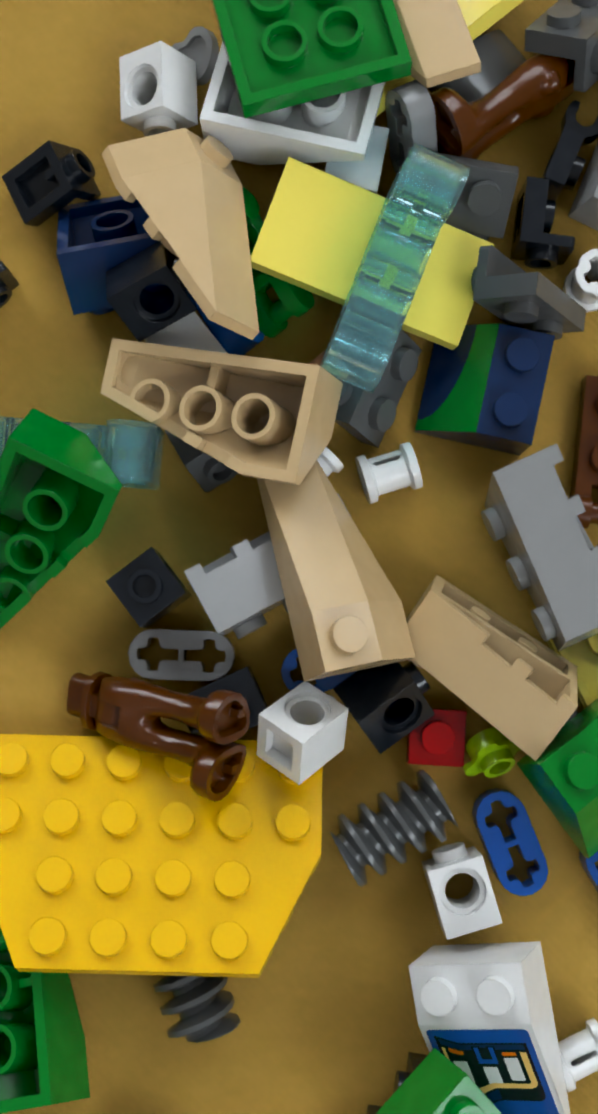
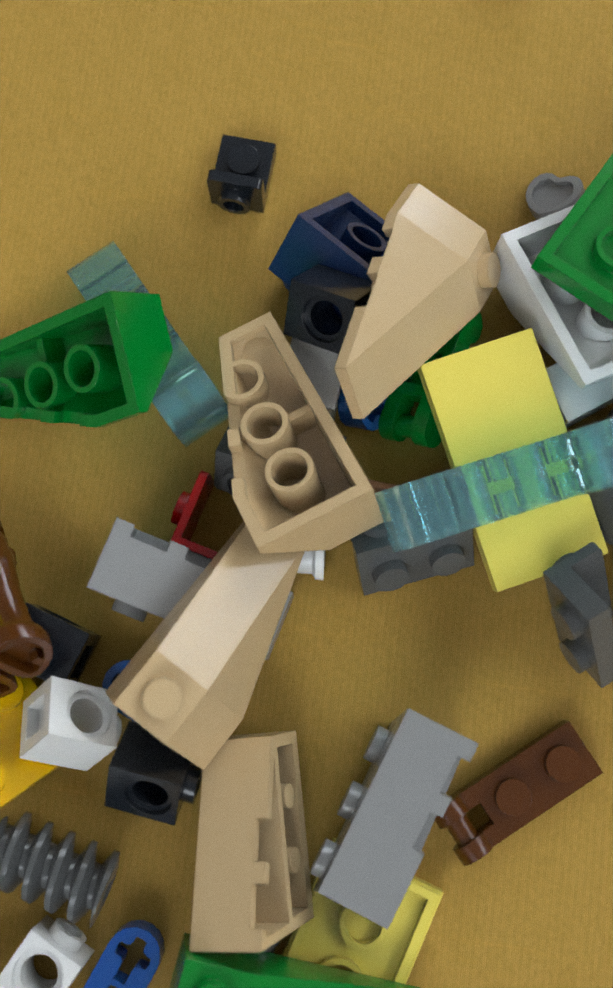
camera: 55 degrees right, 5 degrees down
black bracket [2,140,101,227] -> none
black brick [106,547,192,628] -> none
white brick [119,41,198,136] -> none
light grey beam [128,629,235,681] -> none
white bush [355,442,423,504] -> none
red plate [406,708,467,767] -> none
dark blue slope [414,323,555,456] -> none
lime plate [463,727,521,778] -> none
none -> red bracket [171,470,218,560]

